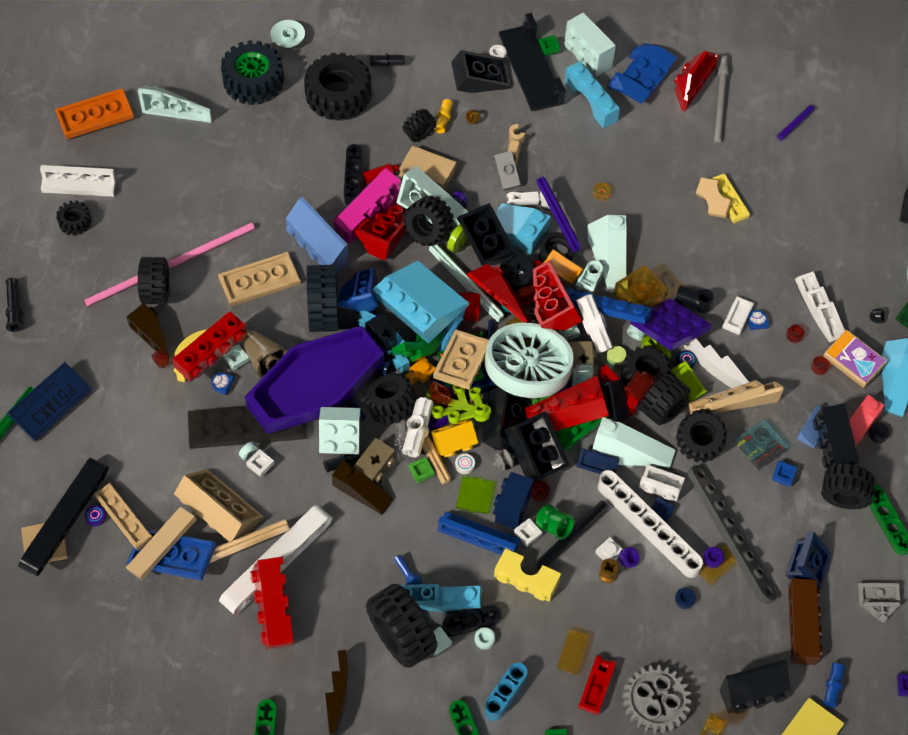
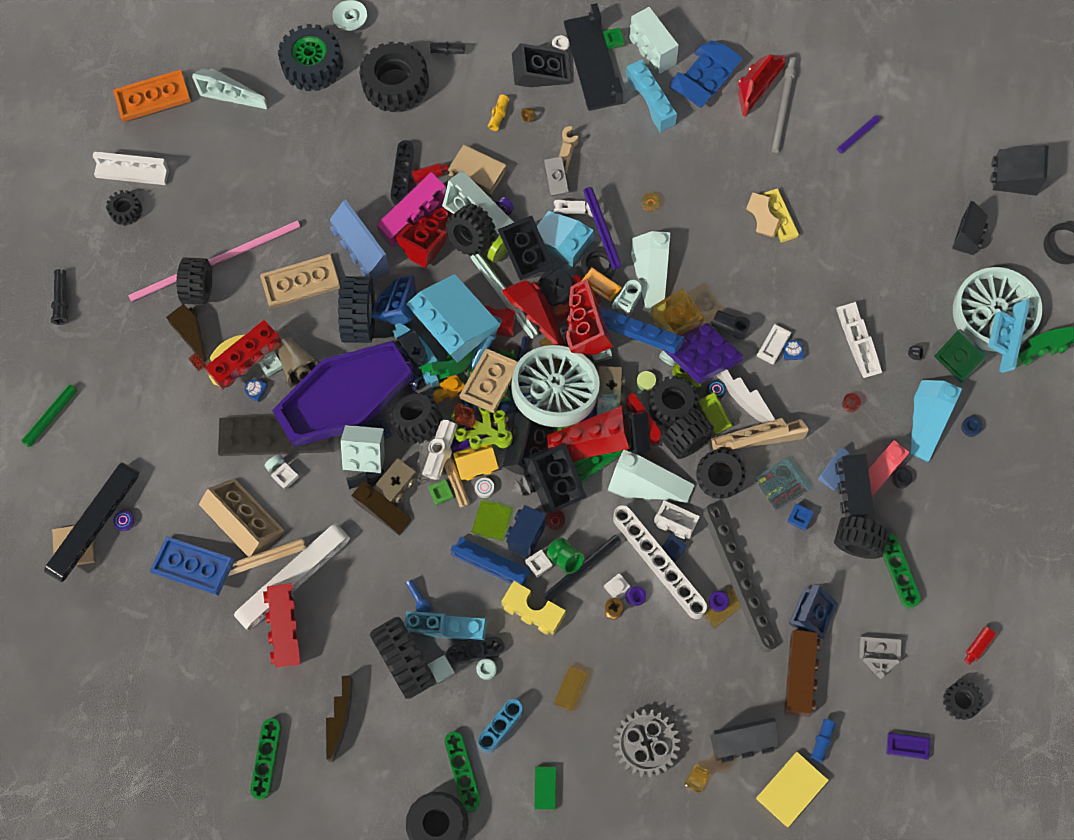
camera: 10 degrees right, 10 degrees up
dark blue tile [7,362,92,442] -> none
tan tile [94,483,153,551] -> none
tan tile [126,507,197,581] -> none
black tyre [402,109,437,142] -> none
white piece [576,294,613,353] -> none
dark blue tile [576,448,620,474] -> none
red plate [578,655,616,715] -> none
clear red brick [624,371,655,403] -> none
dark blue tile [675,588,696,609] -> none
clear red axle [786,324,804,343] -> none
piece [823,330,887,389] -> none

